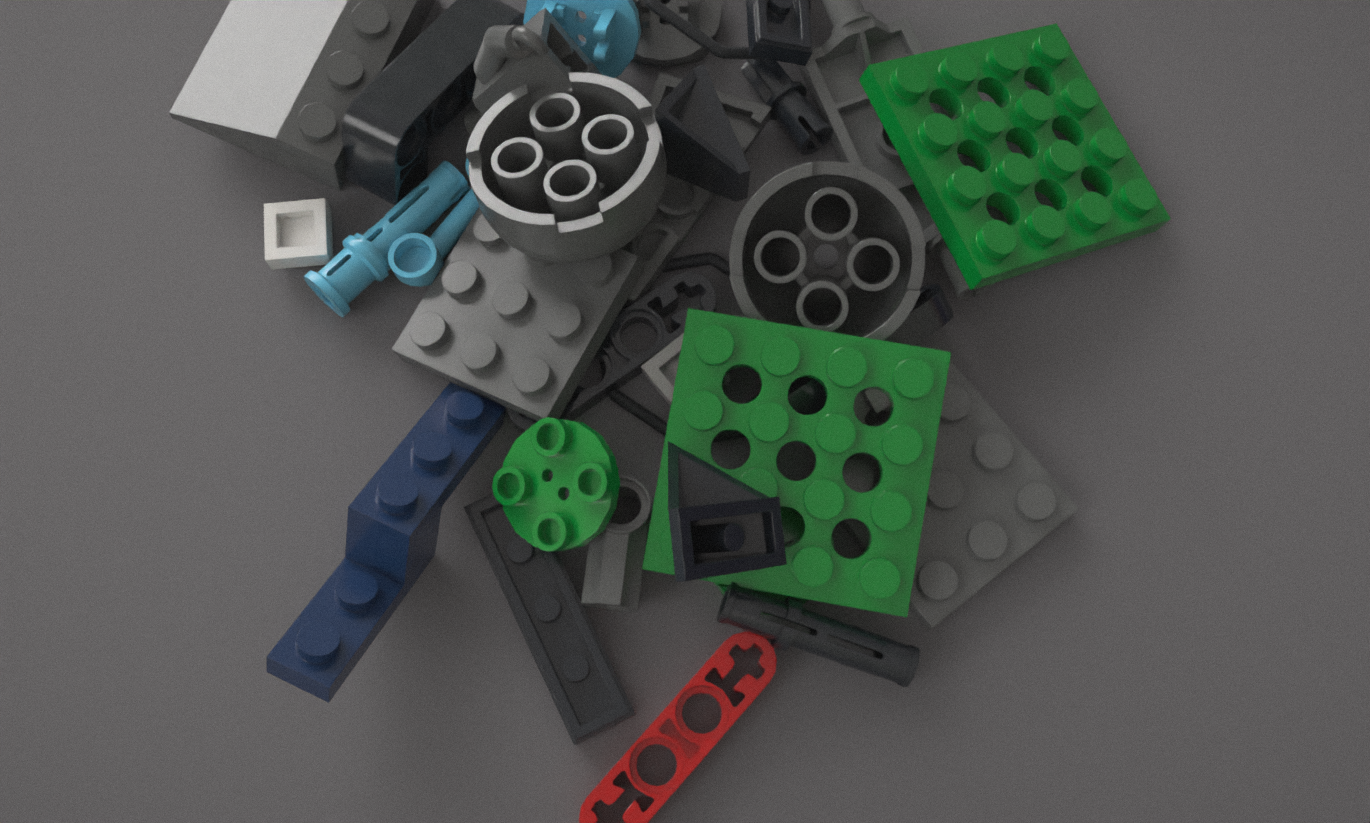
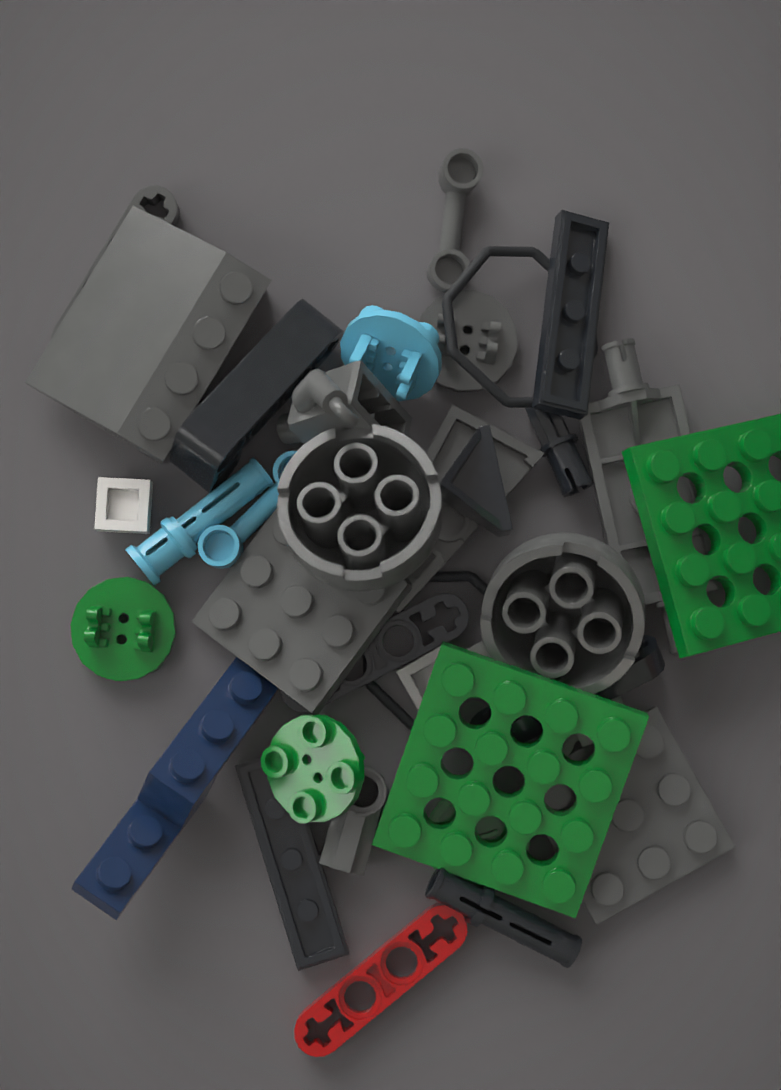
camera: 10 degrees right, 10 degrees up
black slope [668,441,787,582] -> none
none -> green plate [70,577,176,682]

